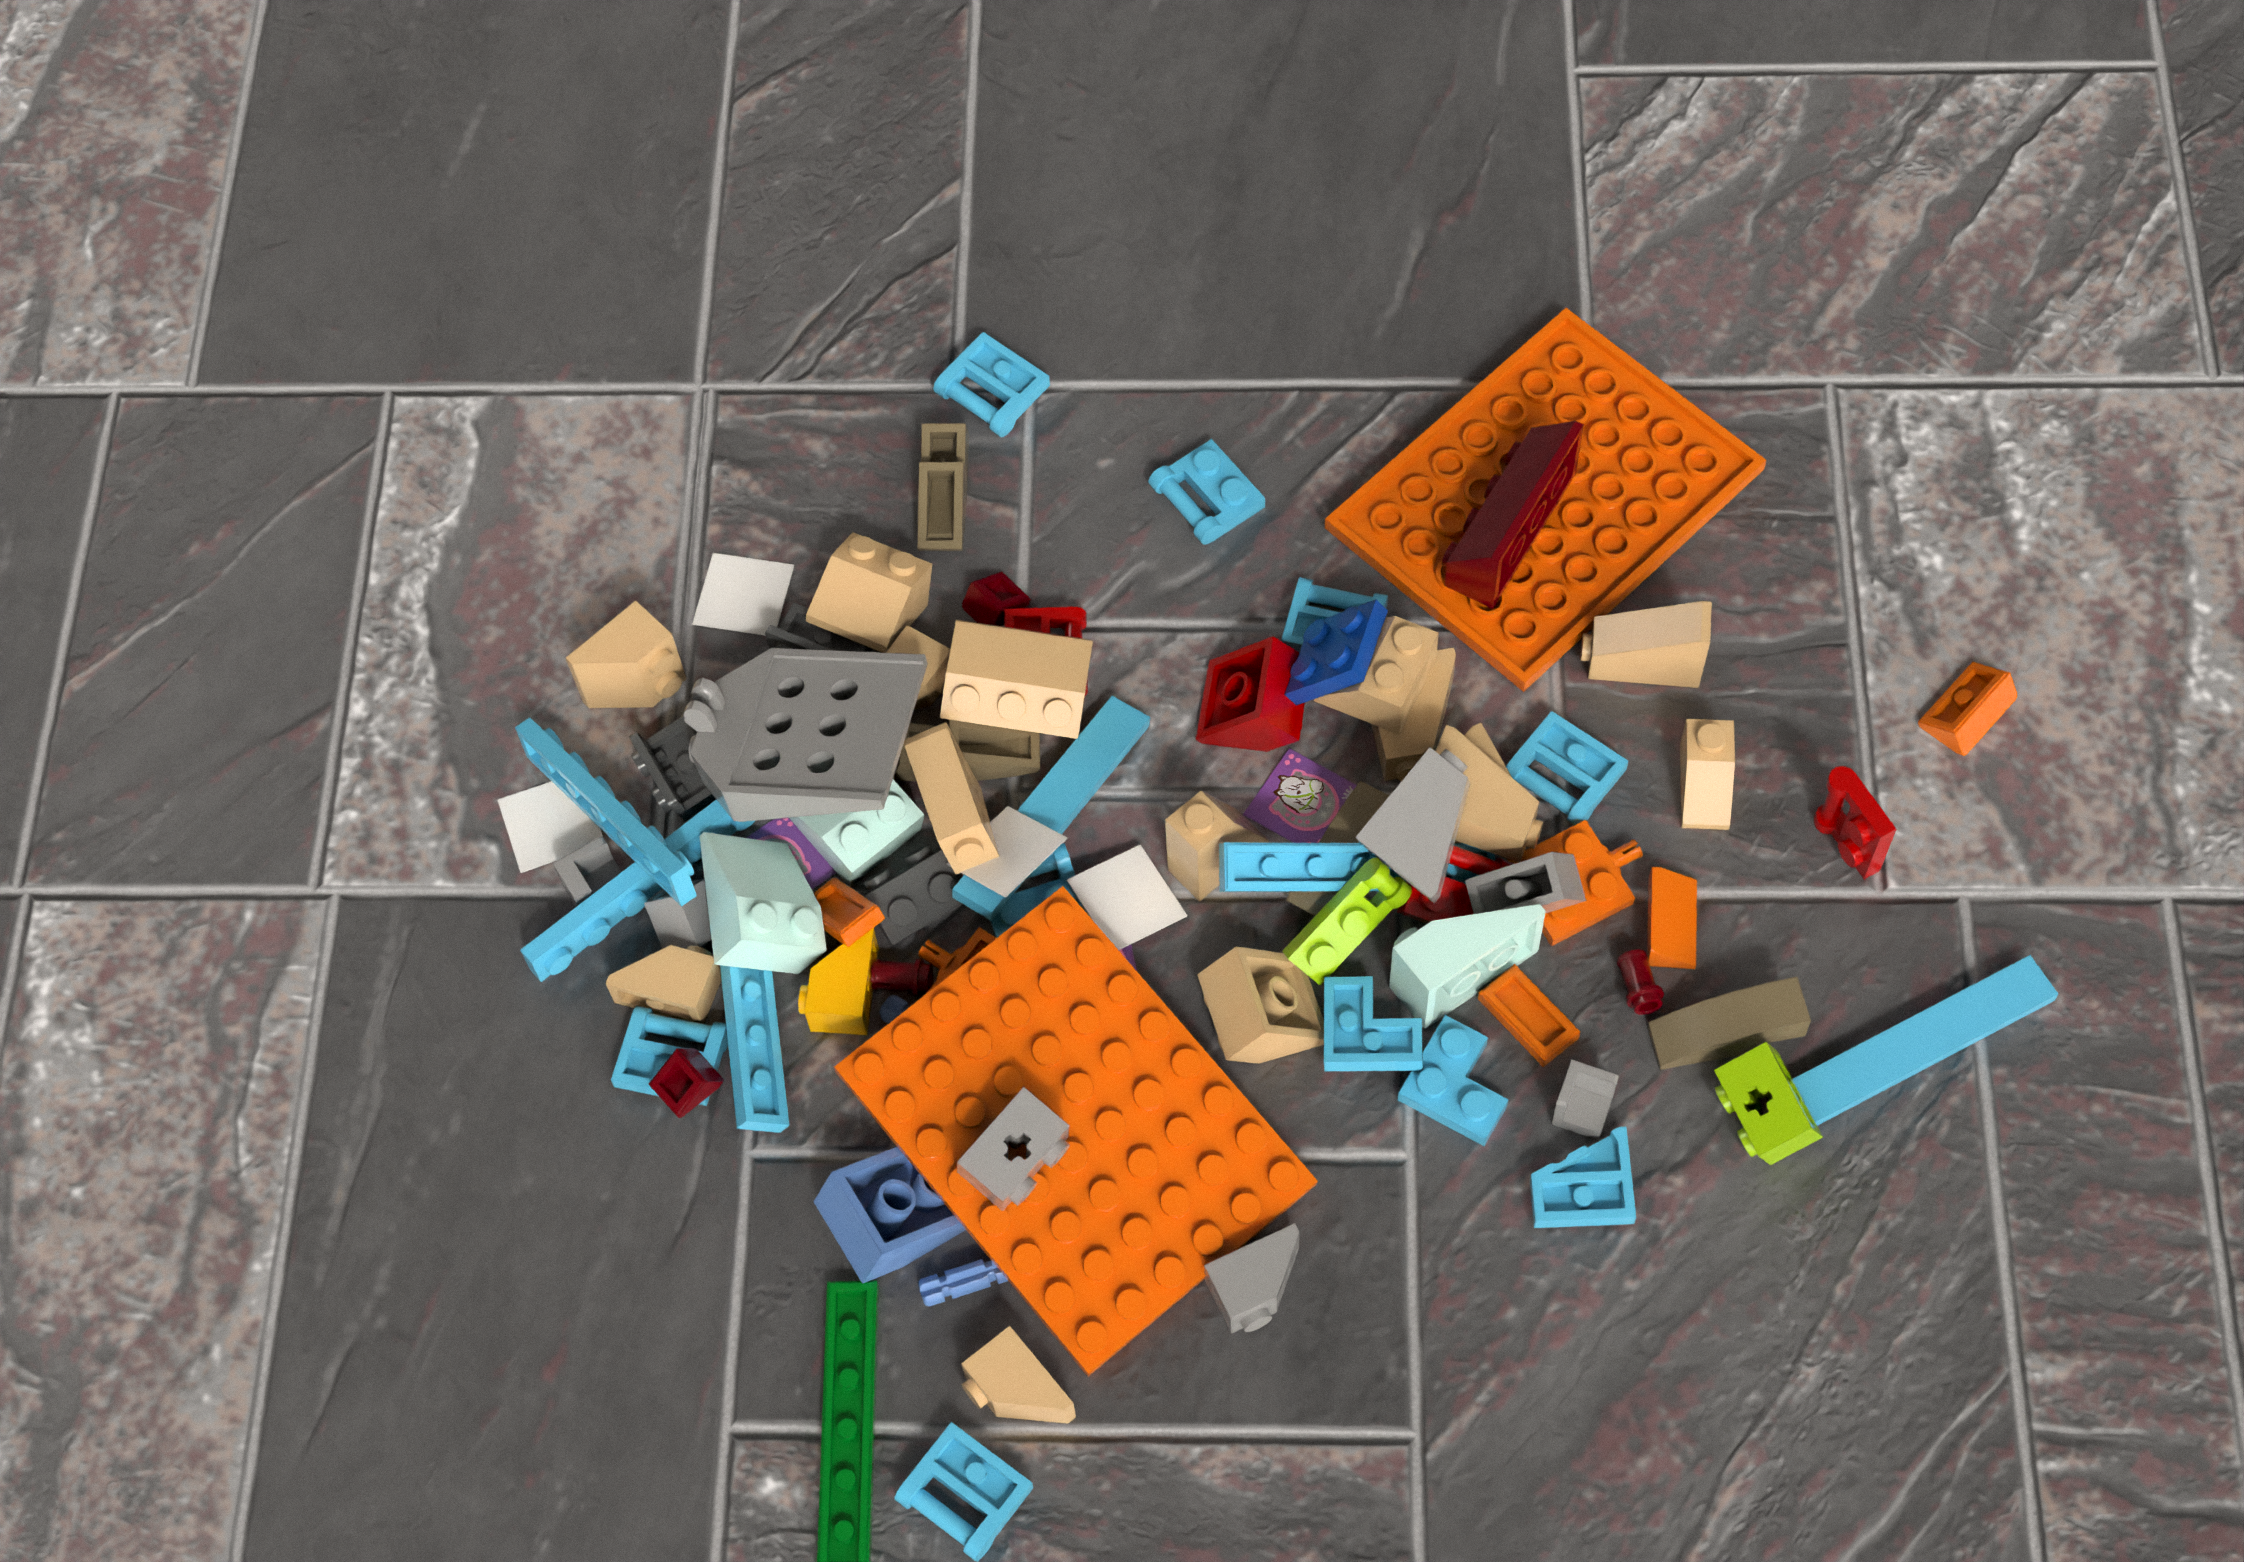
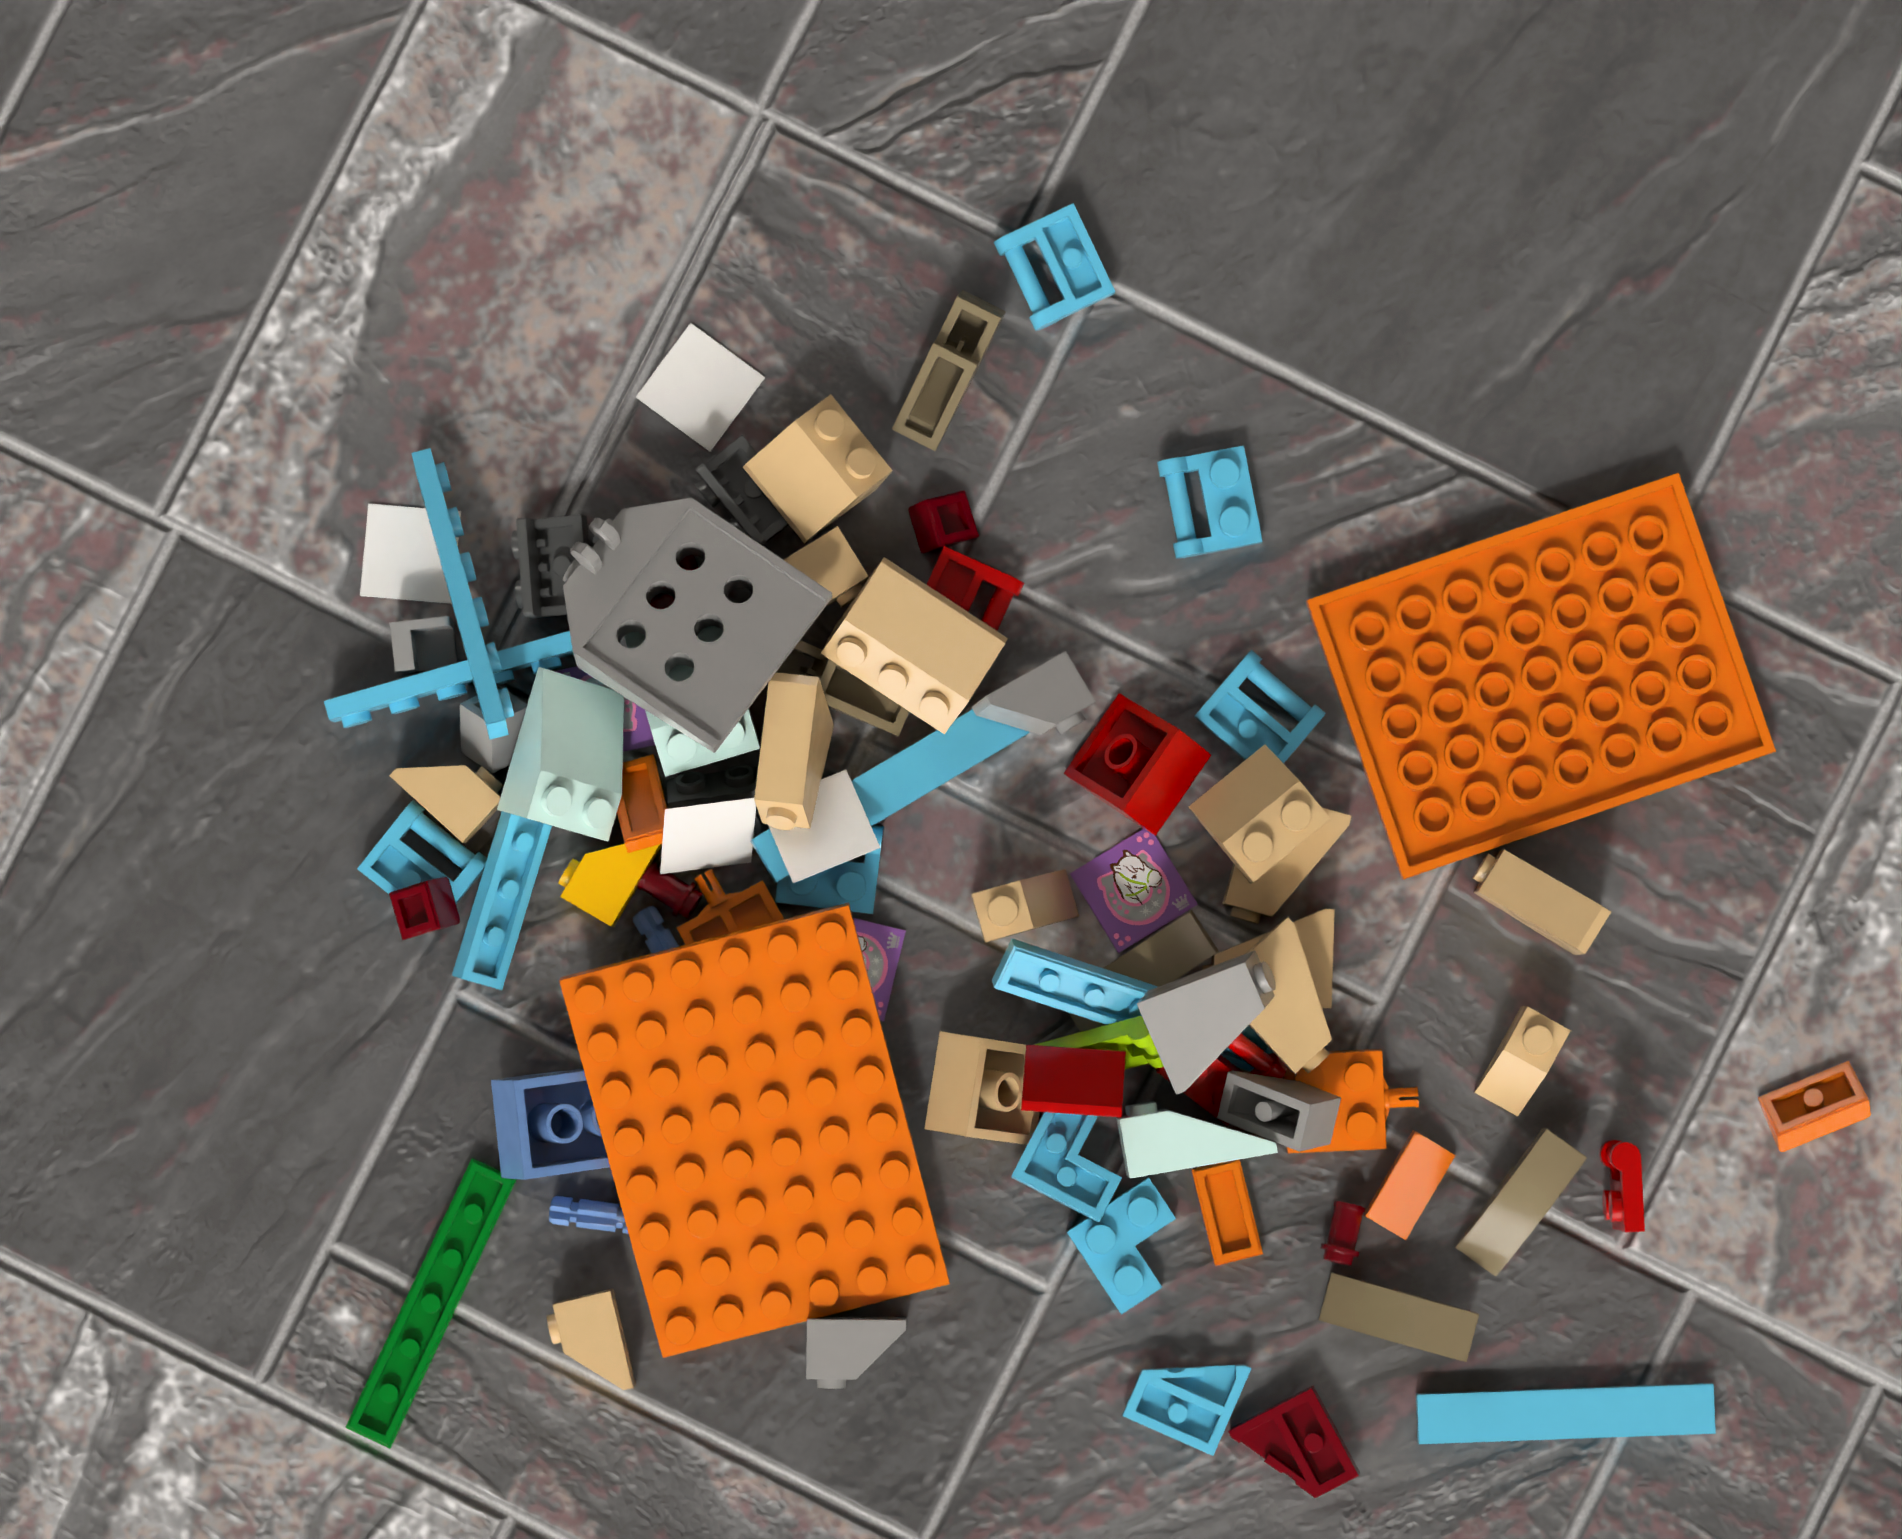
camera: 20 degrees right, 25 degrees up
tan slope [566,601,687,708] -> none
medium azure plate [895,1422,1034,1562] -> none
light grey brick [957,1087,1070,1211] -> none
white sticker [1066,845,1187,950] -> none
blue plate [1284,599,1388,705] -> none
dark red slope [1442,421,1584,609] -> none
medium azure plate [1506,711,1628,825] -> none
light grey panel [1552,1059,1619,1141] -> none
lime brick [1714,1042,1823,1165] -> none
none -> white sticker [660,798,756,874]
none -> light grey slope [971,651,1096,735]
none -> red slope [1021,1045,1126,1117]
none -> dark red wing [1228,1385,1360,1498]
none -> dark tan slope [1455,1128,1587,1276]

